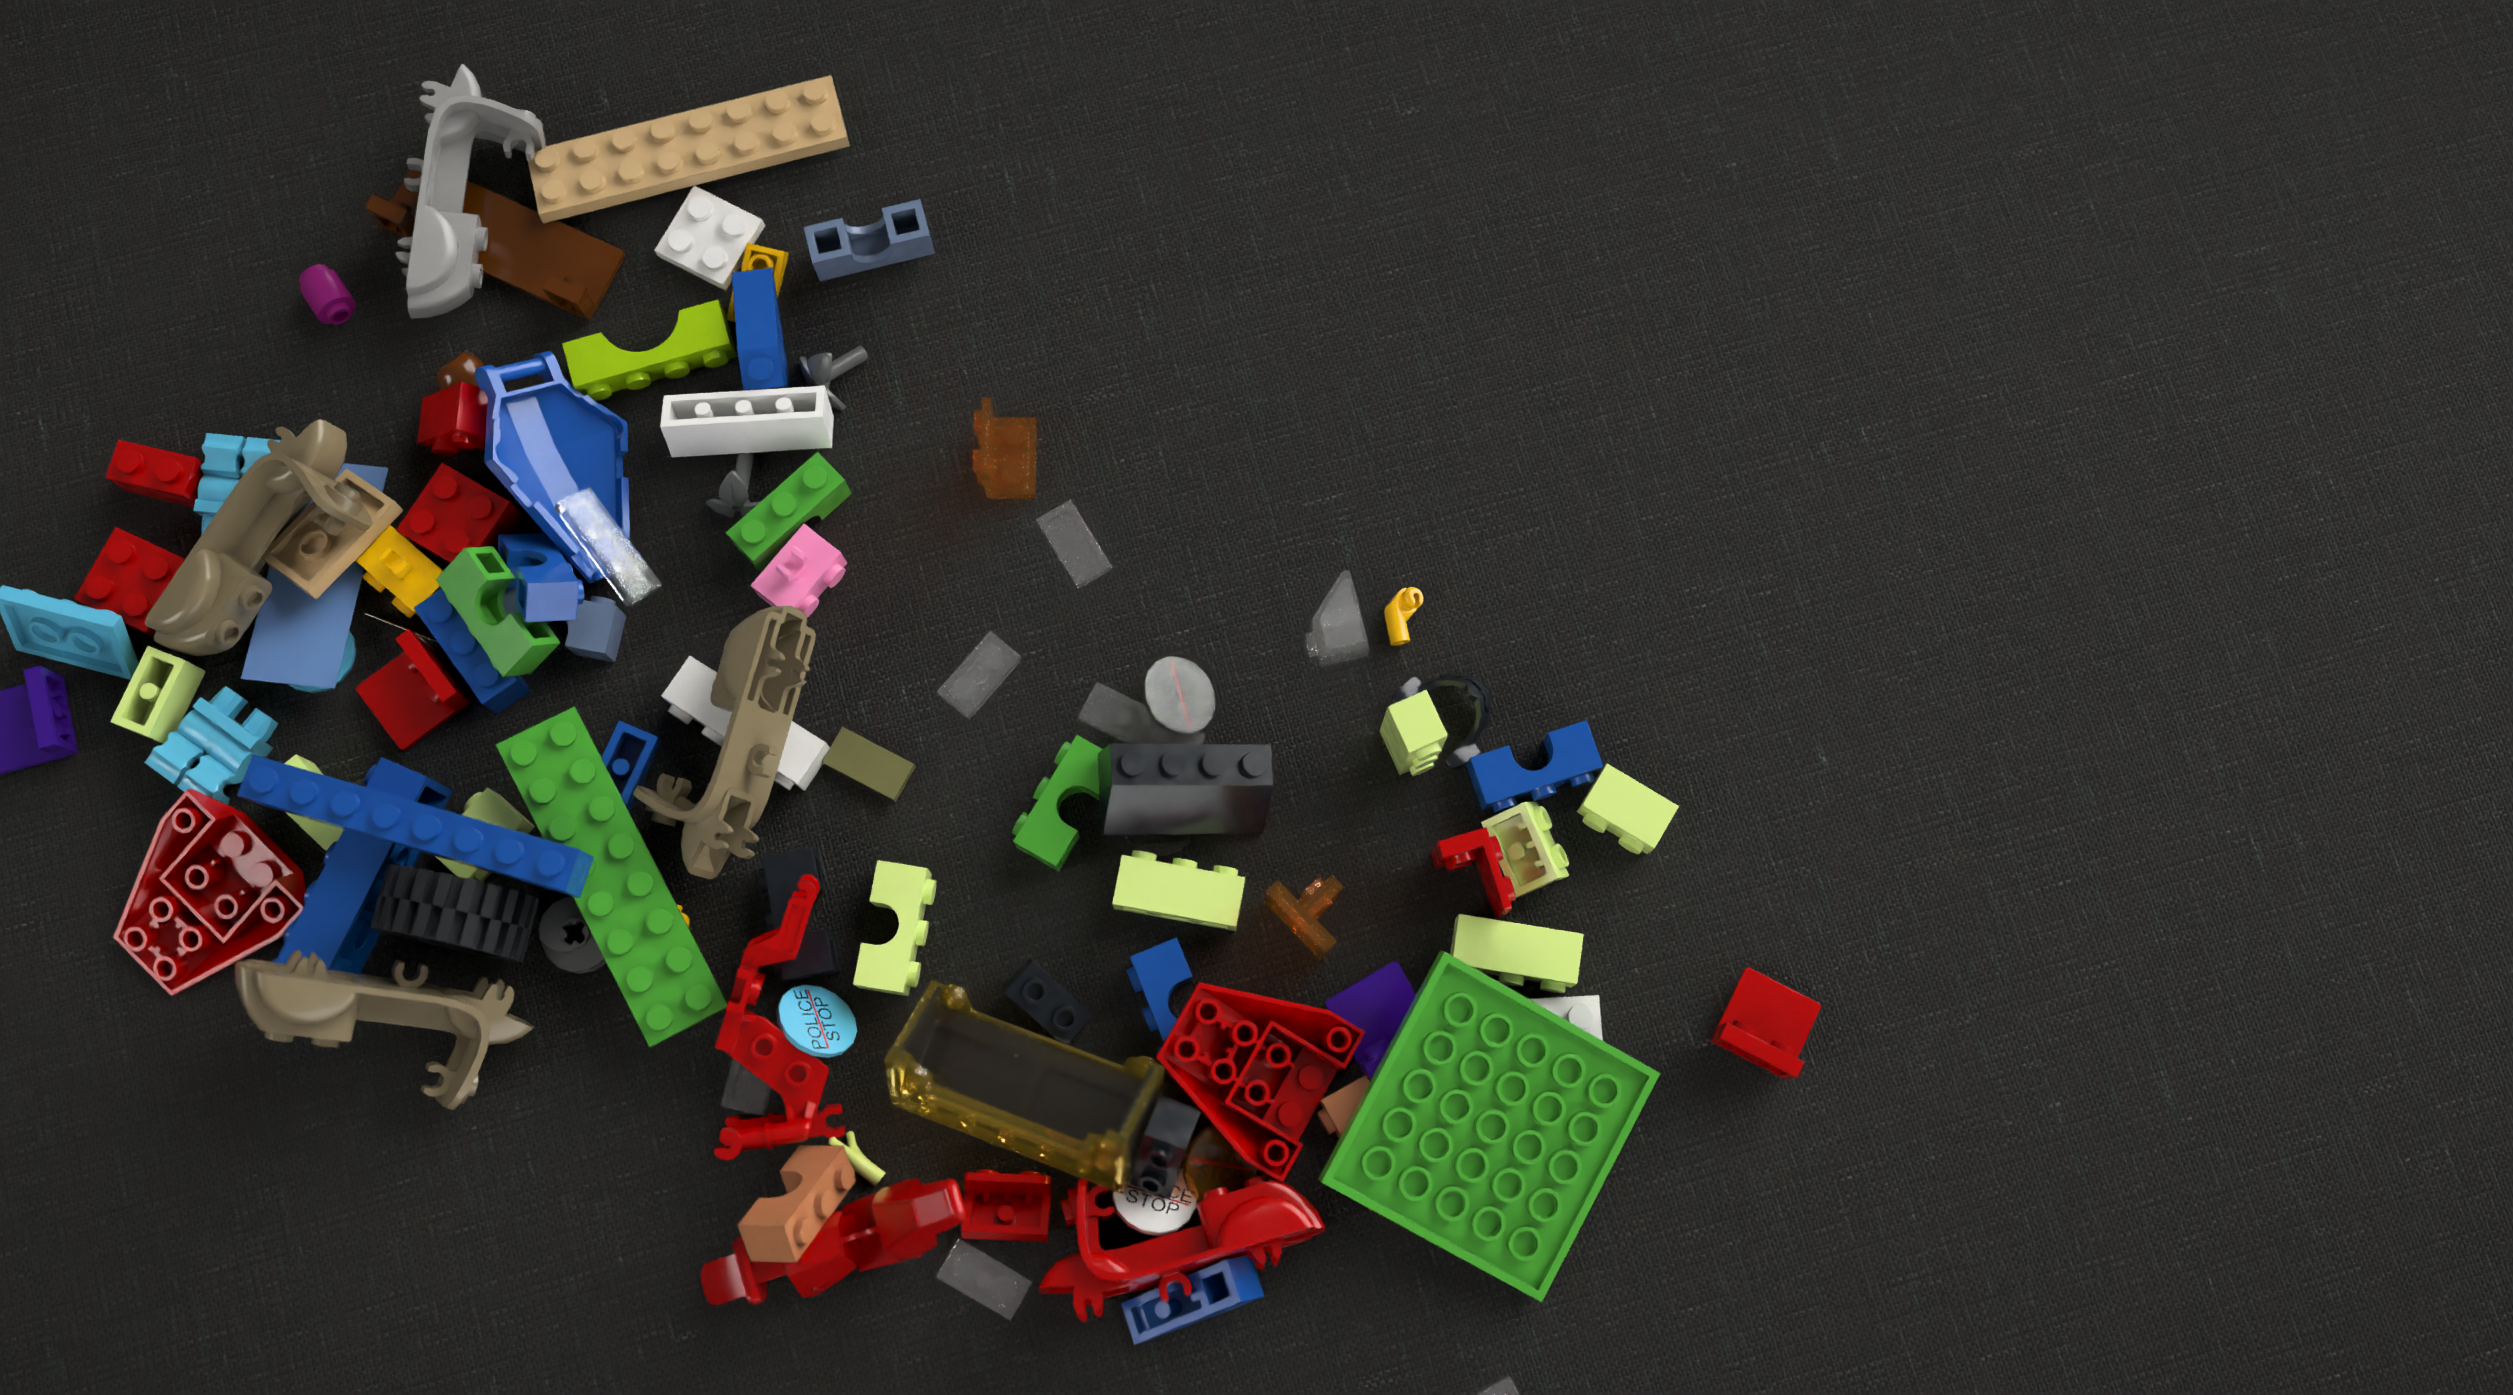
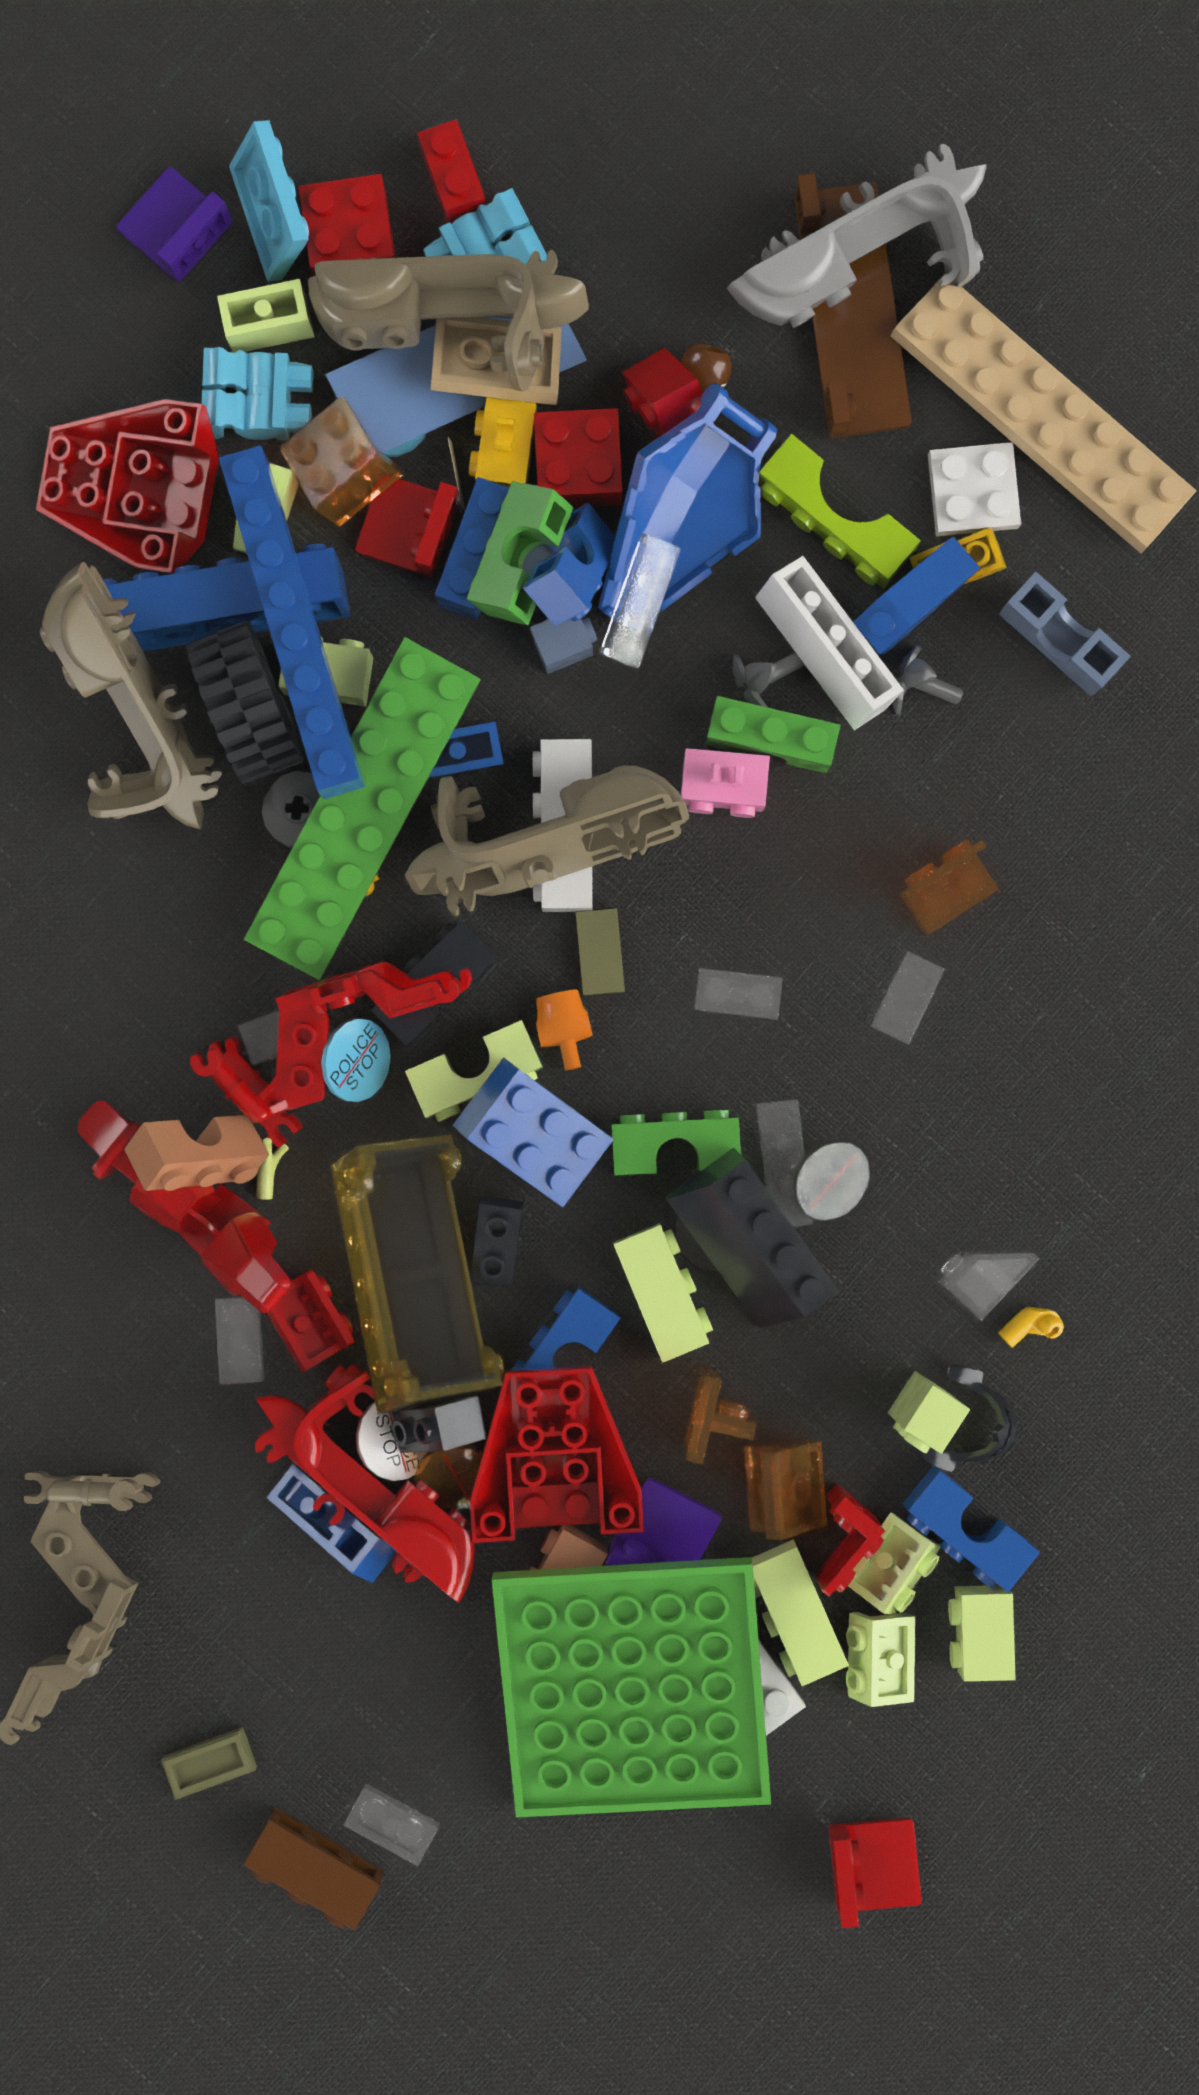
camera: 65 degrees right, 10 degrees up
magenta brick [299,264,356,325] -> none
none -> clear orange bracket [280,397,403,527]
none -> brick [453,1057,614,1207]
none -> orange piece [536,989,593,1071]
none -> clear orange bracket [744,1440,827,1540]
none -> yellowish green bracket [846,1612,915,1707]

